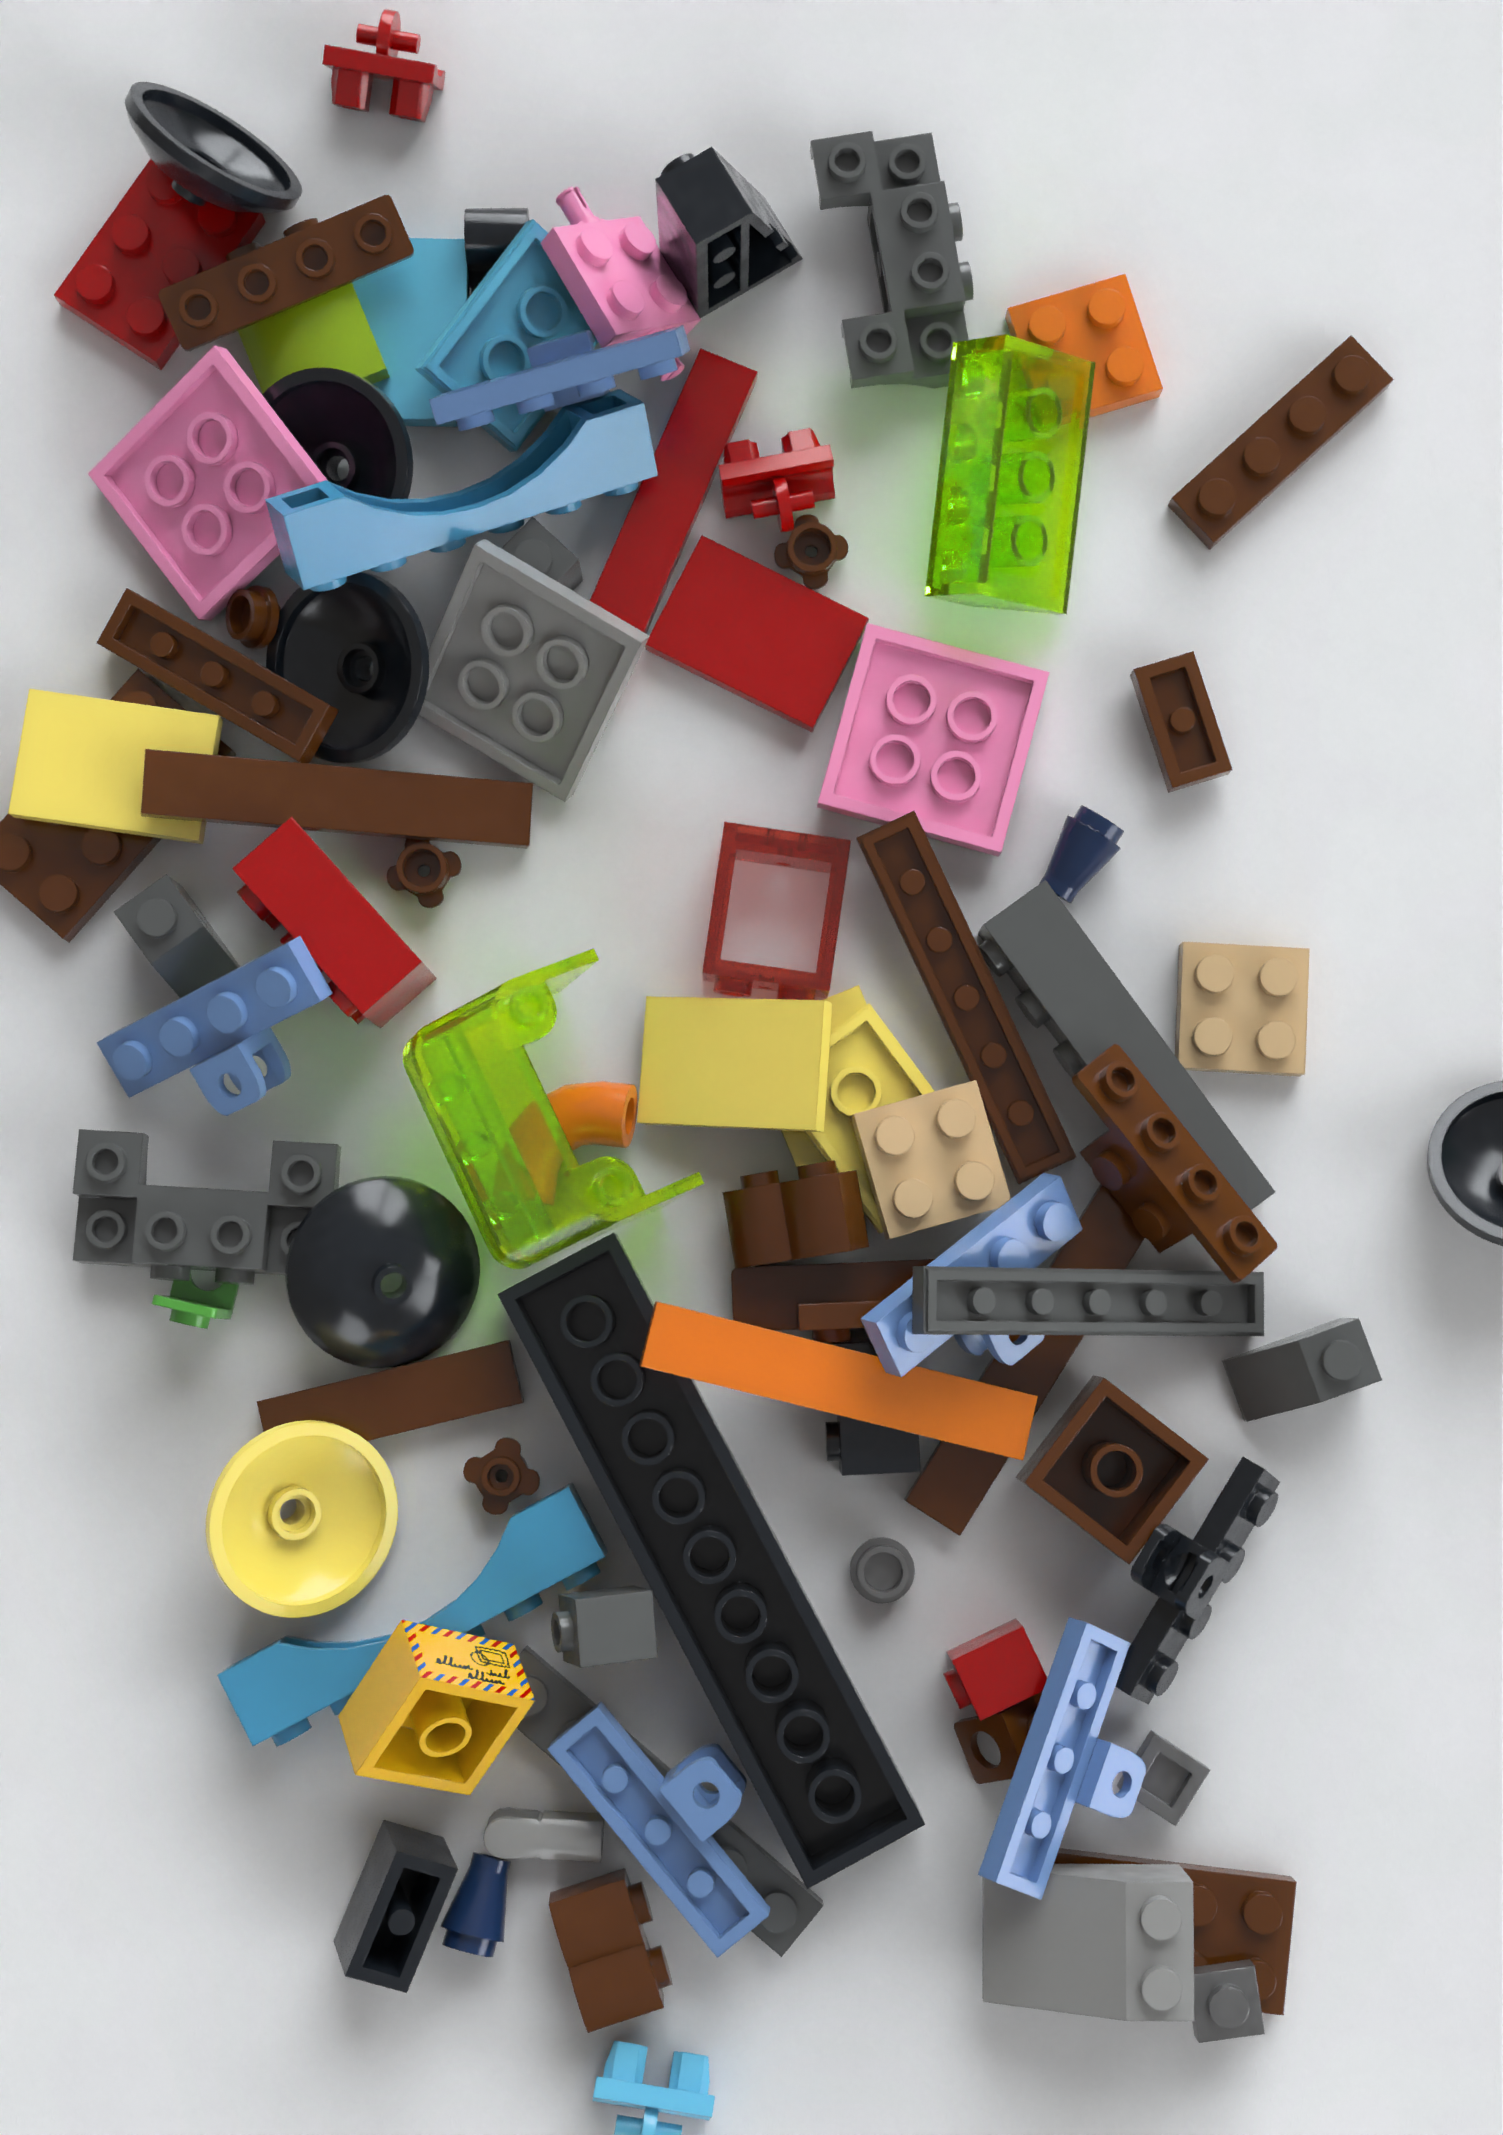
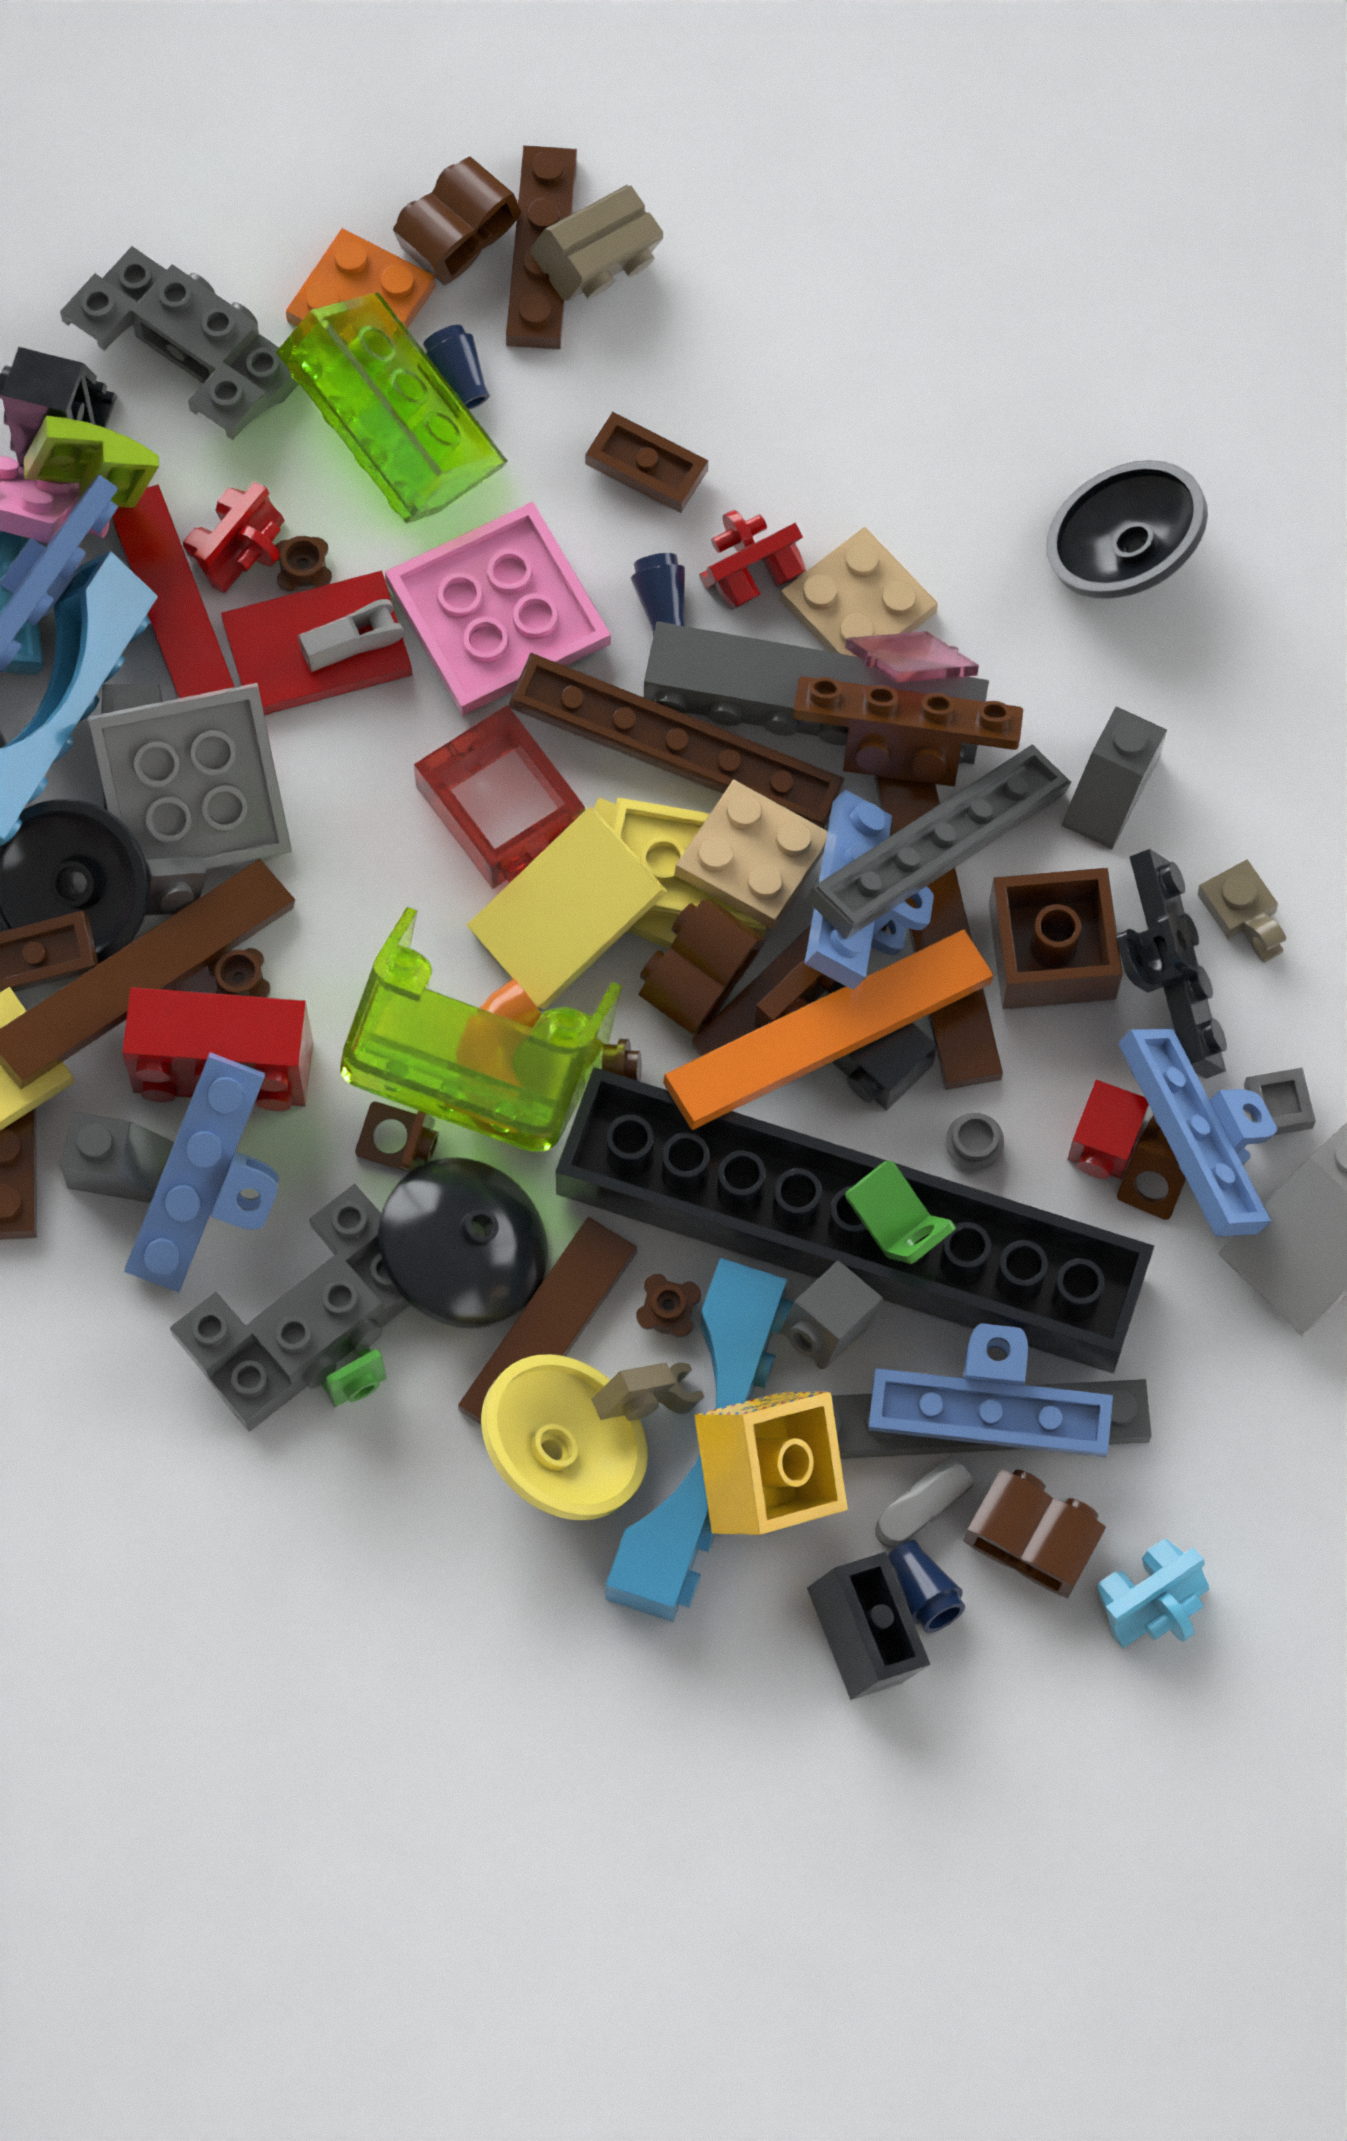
camera: 40 degrees left, 15 degrees down
none -> lime slope [24,416,159,508]
none -> flat silver plate [145,856,207,916]
none -> light grey bar [297,599,405,672]
none -> reddish brown bracket [355,1101,439,1173]
none -> reddish brown brick [393,156,522,285]
none -> dark blue cone [423,324,490,411]
none -> dark tan brick [530,185,664,301]
none -> dark tan plate [591,1362,704,1421]
none -> reddish brown plate [602,1038,642,1081]
none -> red hips [699,510,806,610]
none -> clear pink piece [845,631,979,683]
none -> bright green bracket [845,1161,956,1264]
none -> dark tan plate [1197,859,1287,963]

